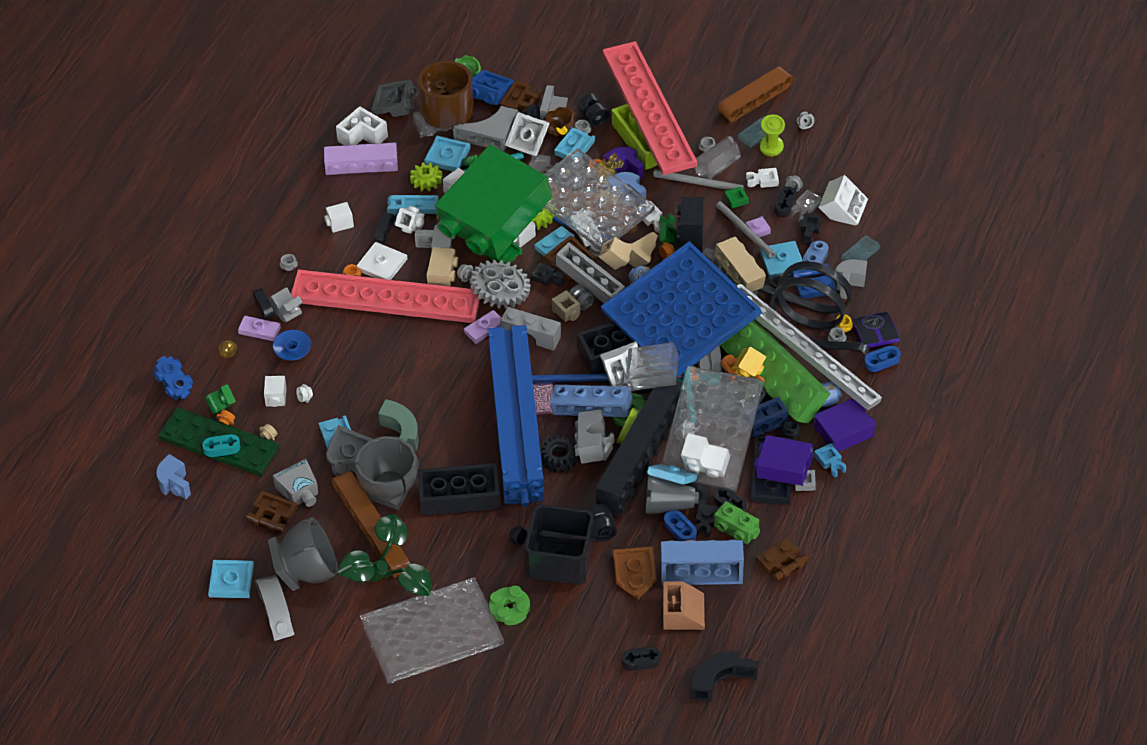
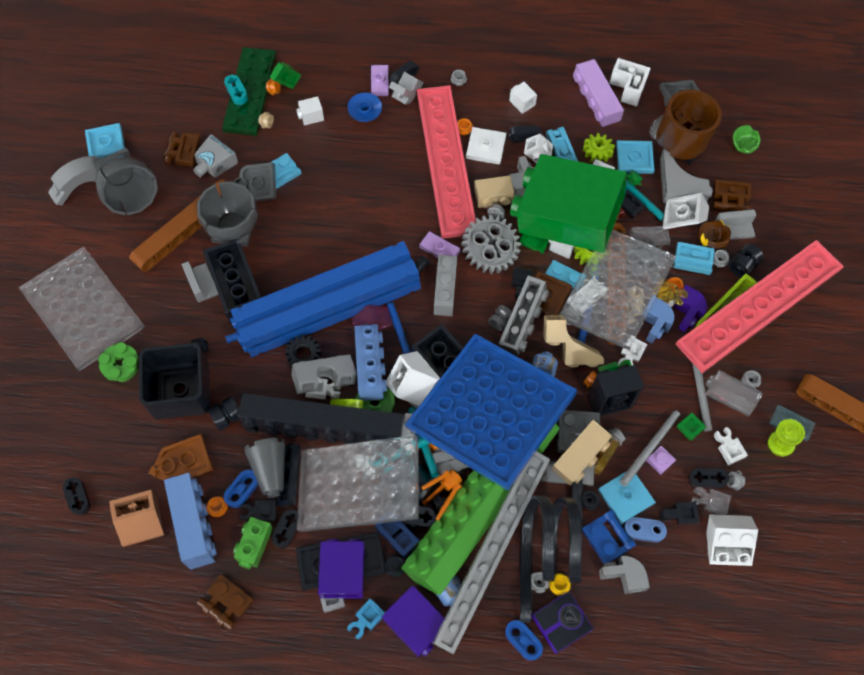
camera: 70 degrees right, 15 degrees up
blue brick [153,356,193,401] -> none
medium blue brick [156,454,191,499] -> none
clear yellow plate [218,340,237,358] -> none
white plate [296,384,313,403] -> none
dark green plant [338,514,431,596] -> none
sand green arch [378,399,419,454] -> none
blue plate [472,70,514,105] -> none
black plate [525,104,540,119] -> none
dark tan brick [551,290,580,322] -> none
clear brick [624,342,679,391] -> none
medium azure plate [647,464,698,485] -> none
white brick [681,433,730,478] -> none
black arch [691,651,759,702] -> none
yellow brick [731,347,766,379] -> none
light grey plate [797,112,814,130] -> none
clear light blue plate [842,235,880,261] -> none
none -> light grey panel [181,262,219,303]

